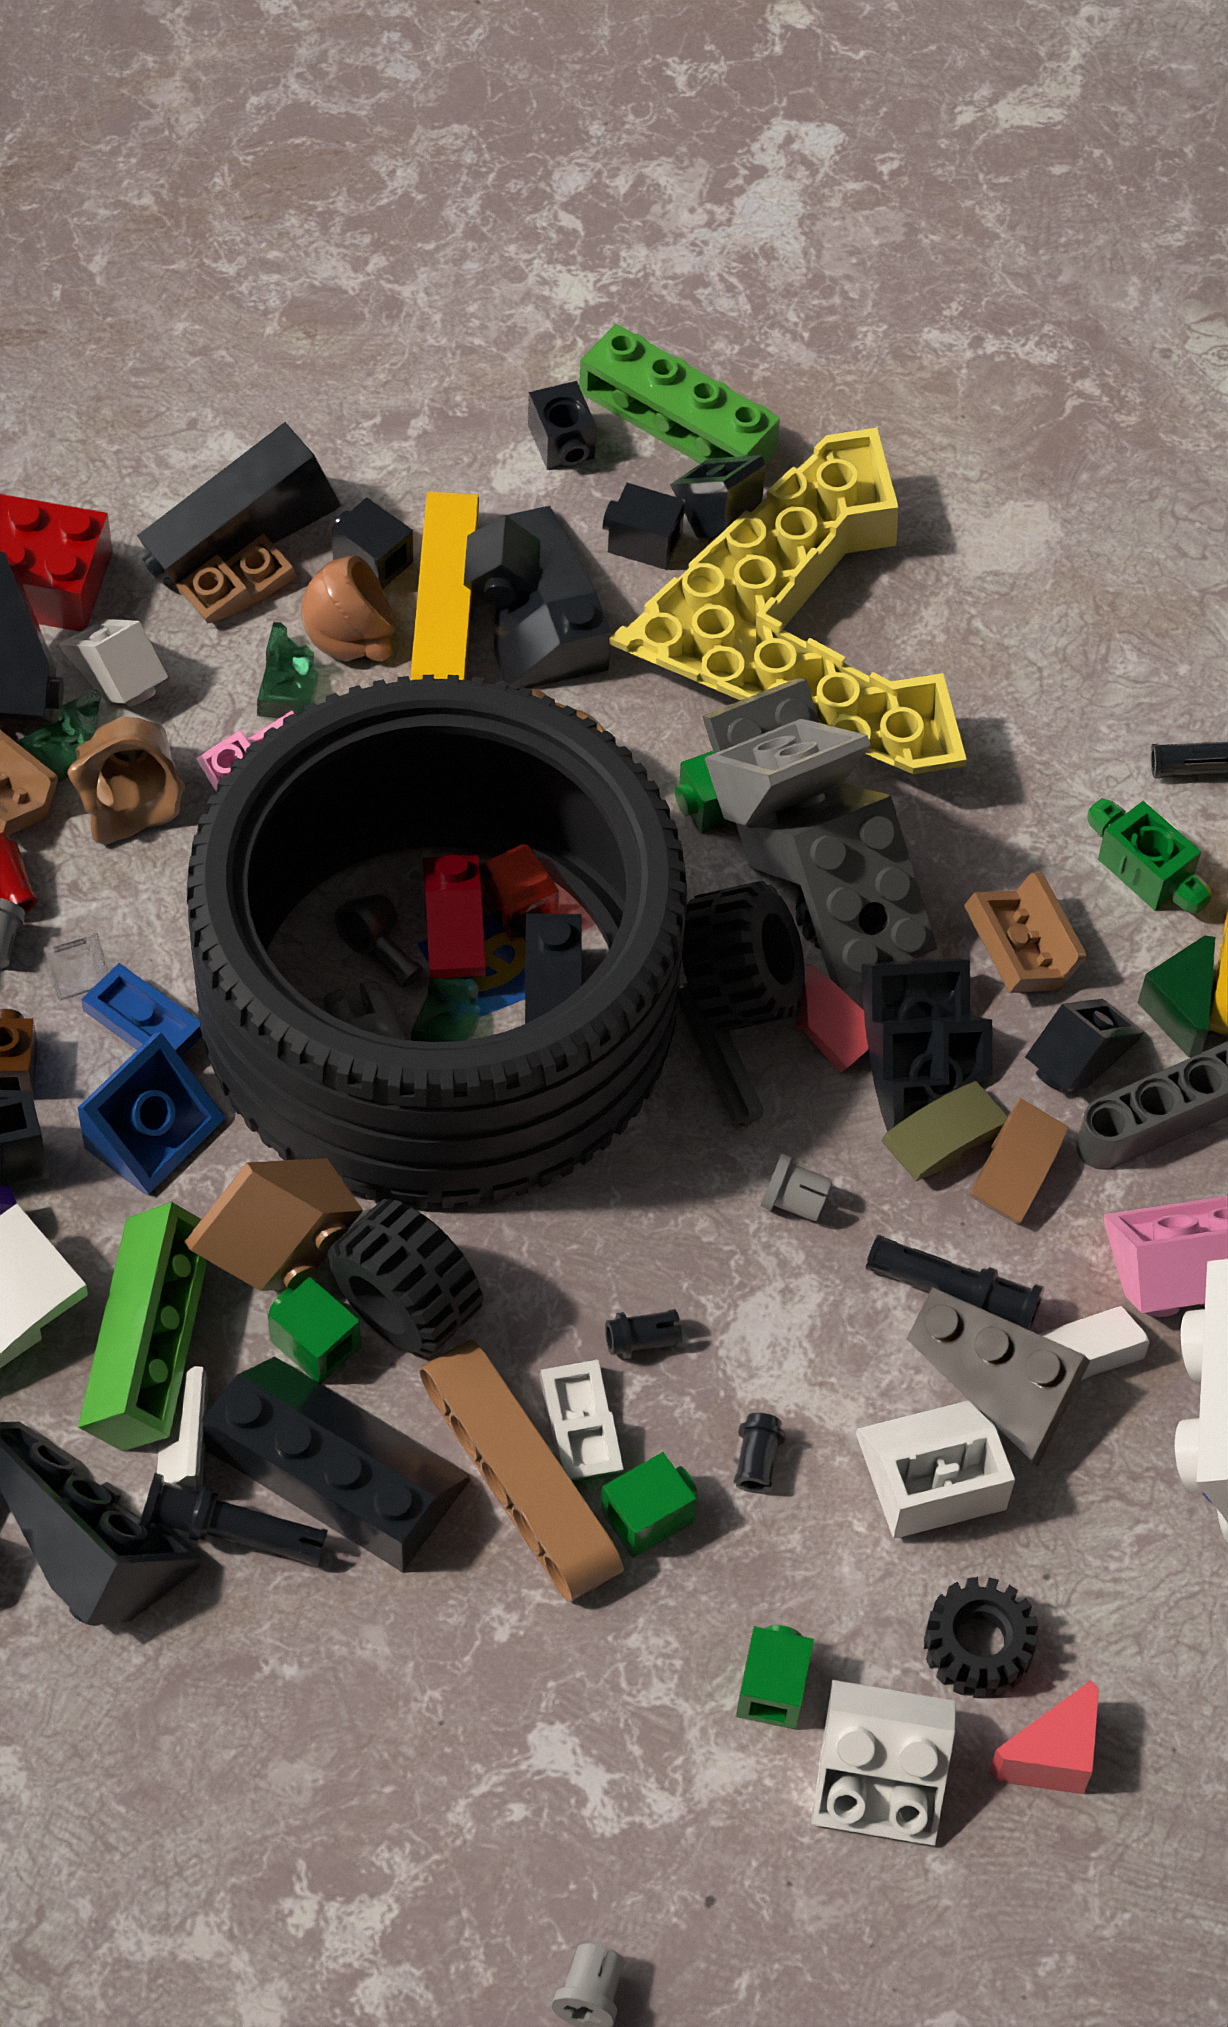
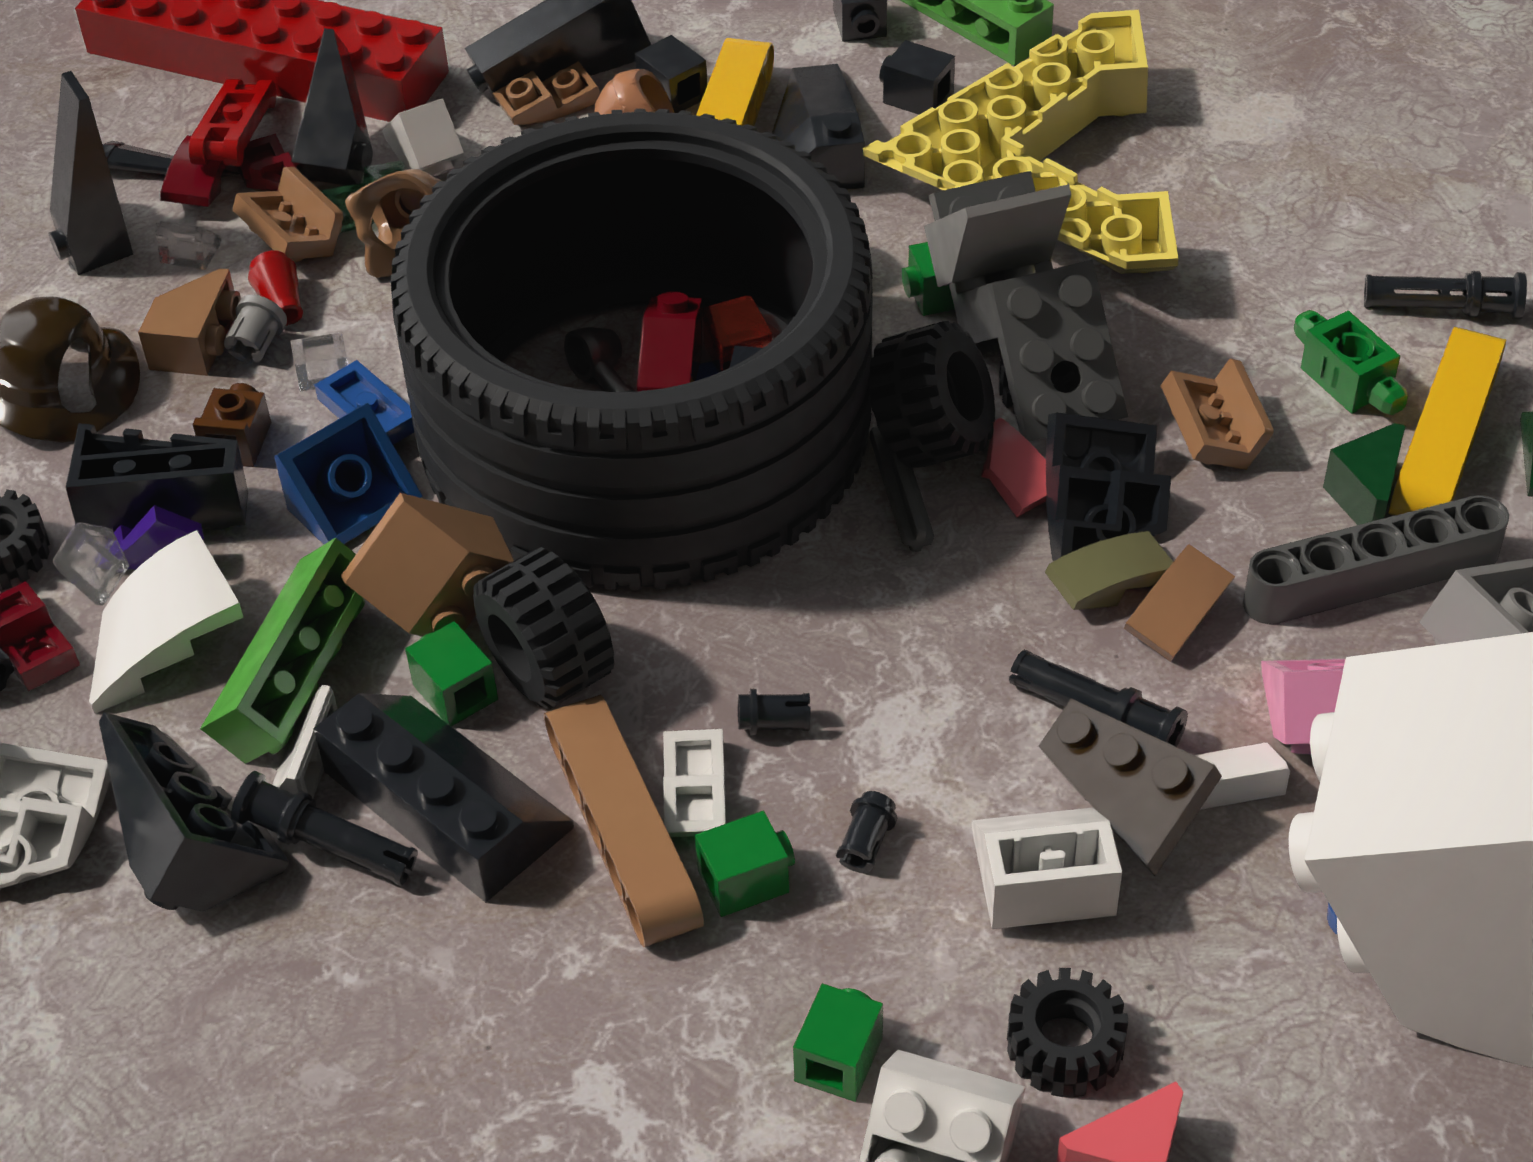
camera: 15 degrees right, 10 degrees down
black brick [463,515,541,610] -> none
black slope [670,455,766,538] -> none
light grey bush [760,1153,832,1222] -> none
black slope [1025,998,1144,1092] -> none

